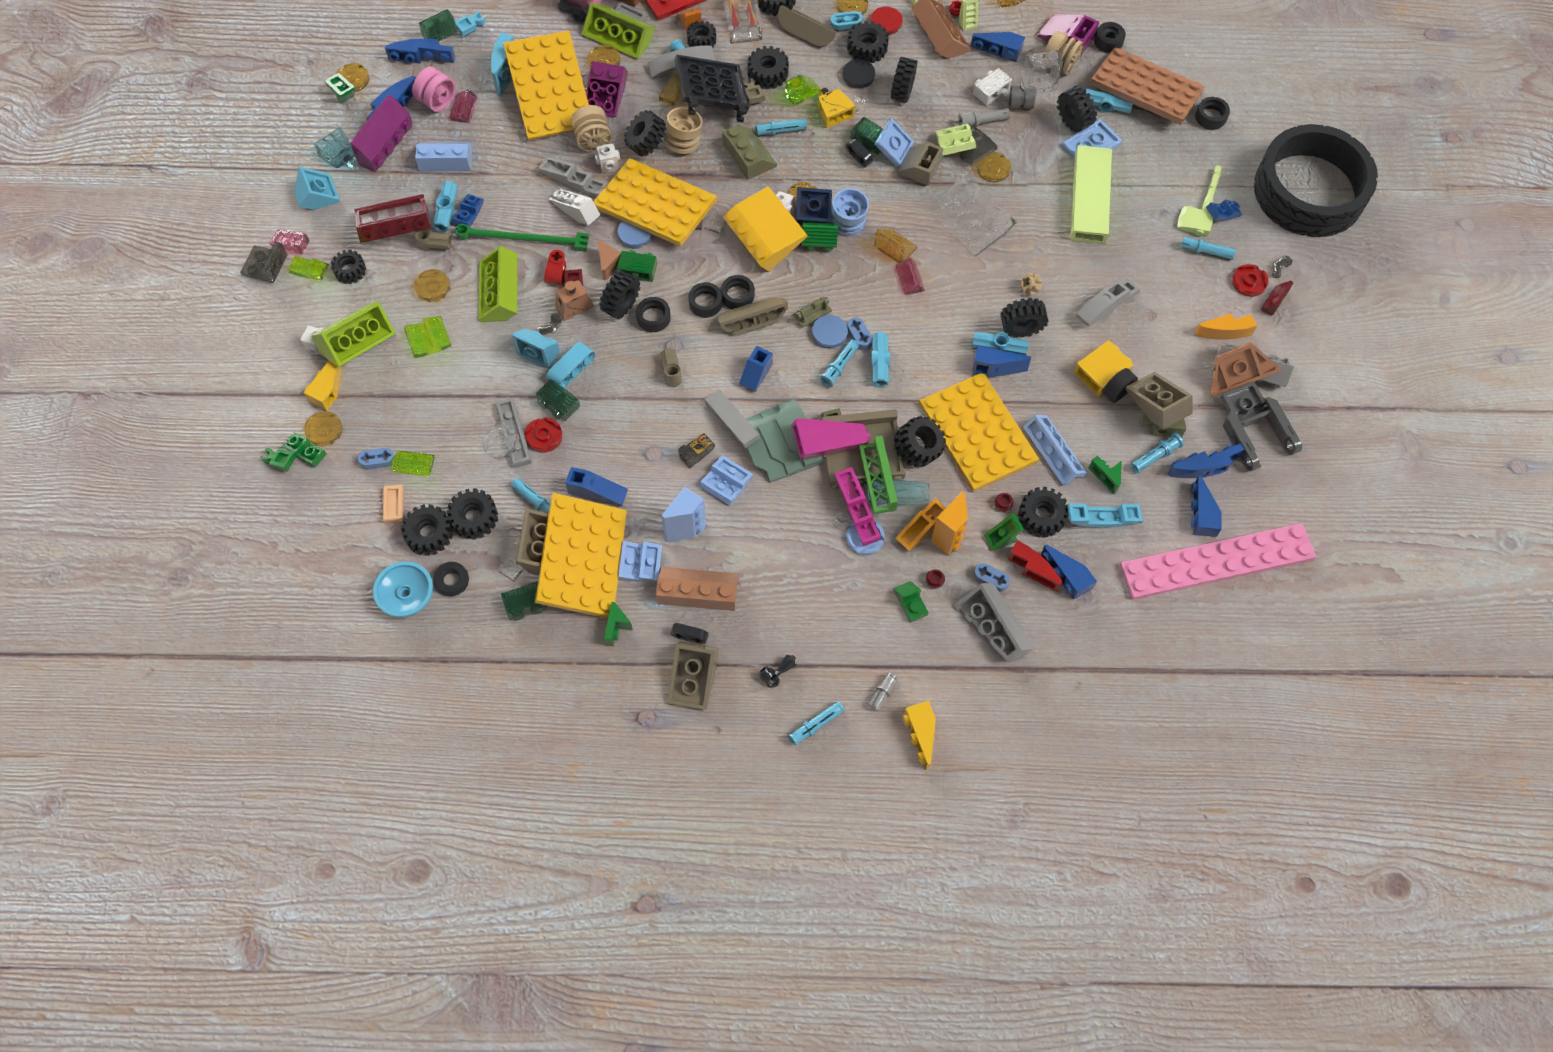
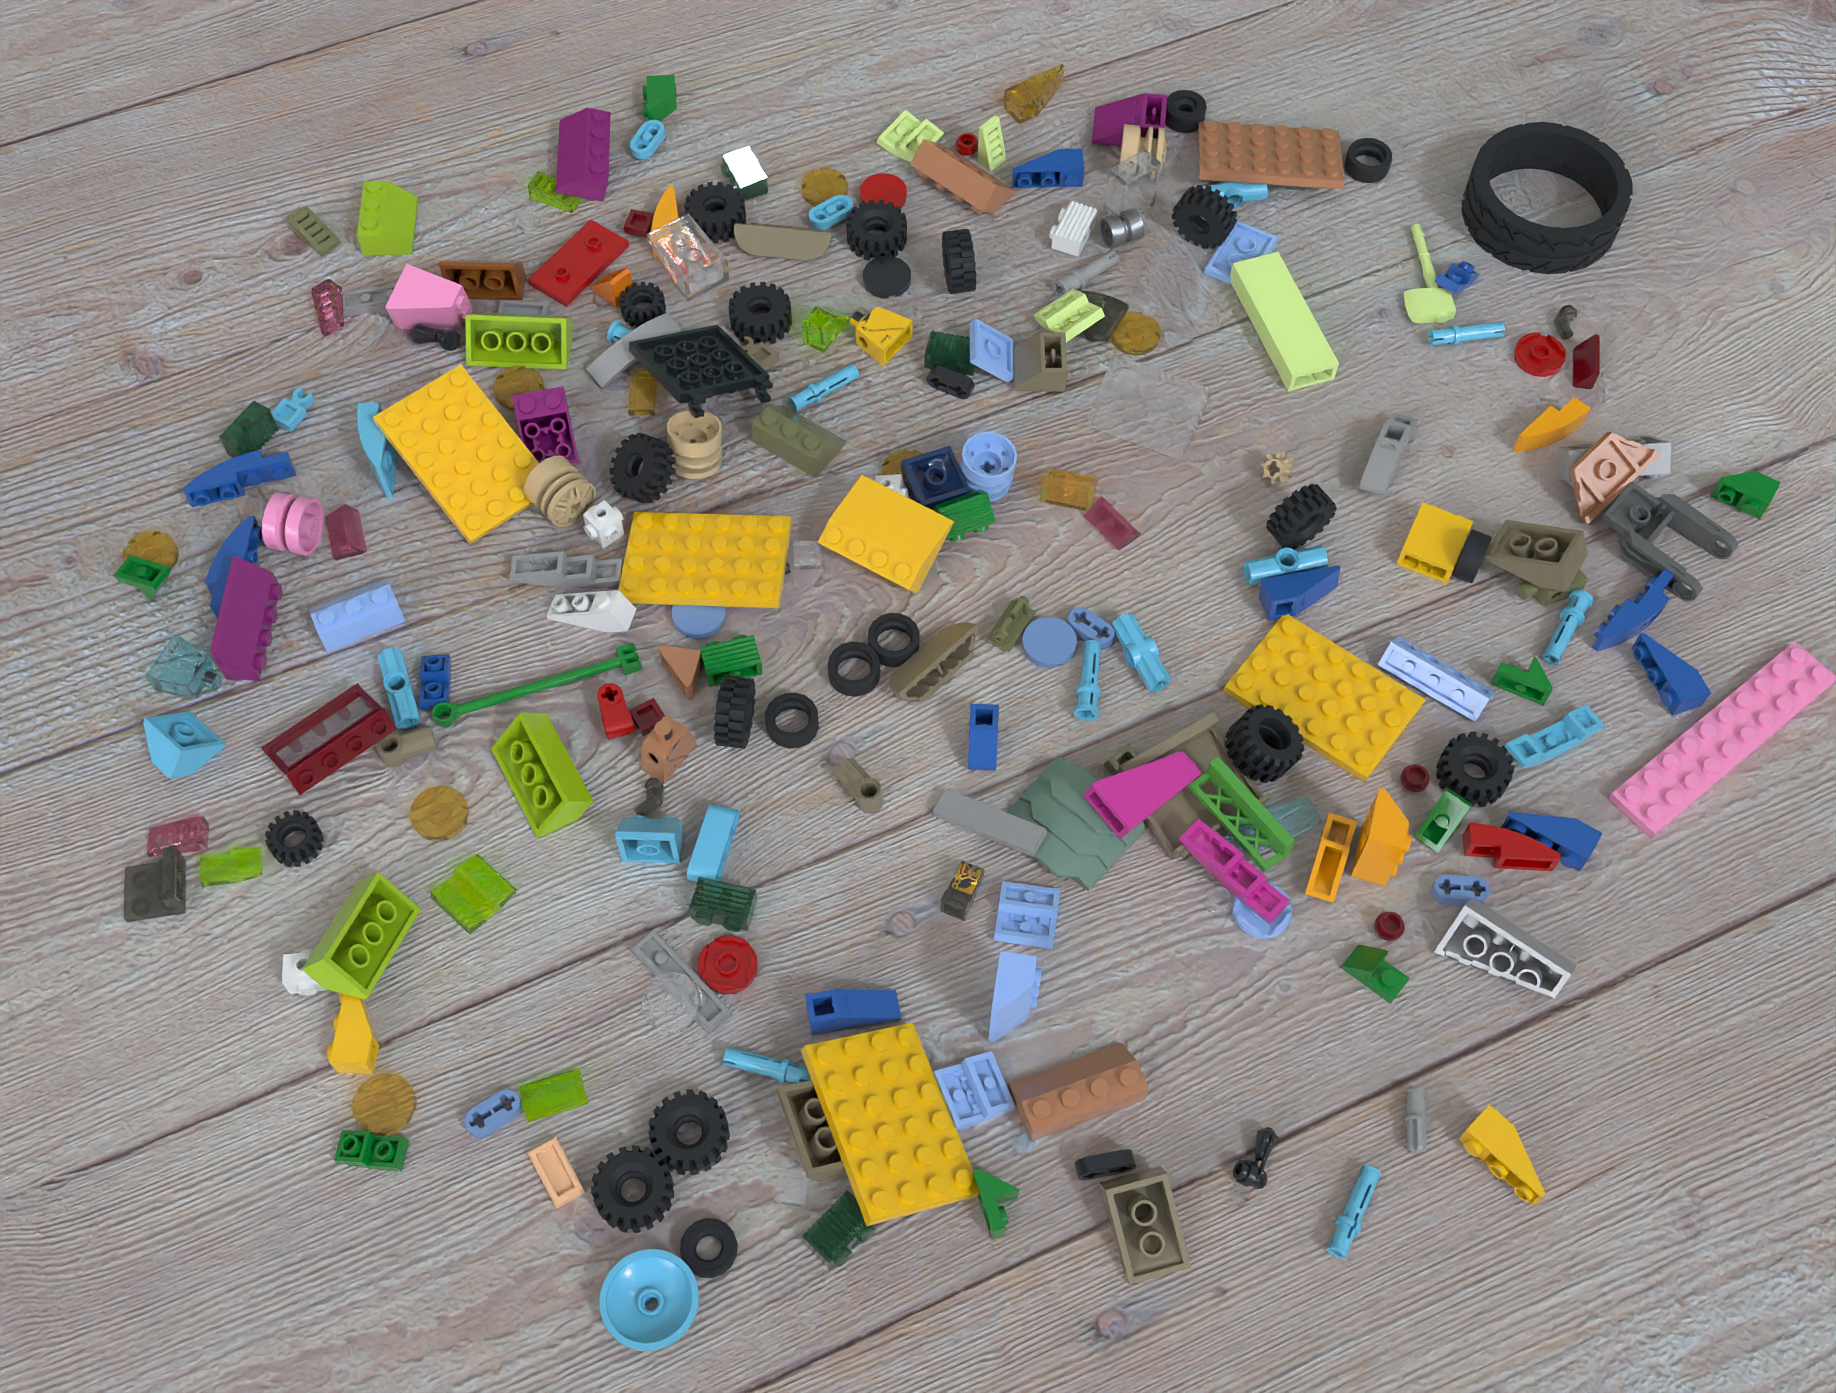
camera: 25 degrees left, 5 degrees down
green plate [260,448,297,472] -> none
none -> green slope [1711,471,1781,519]

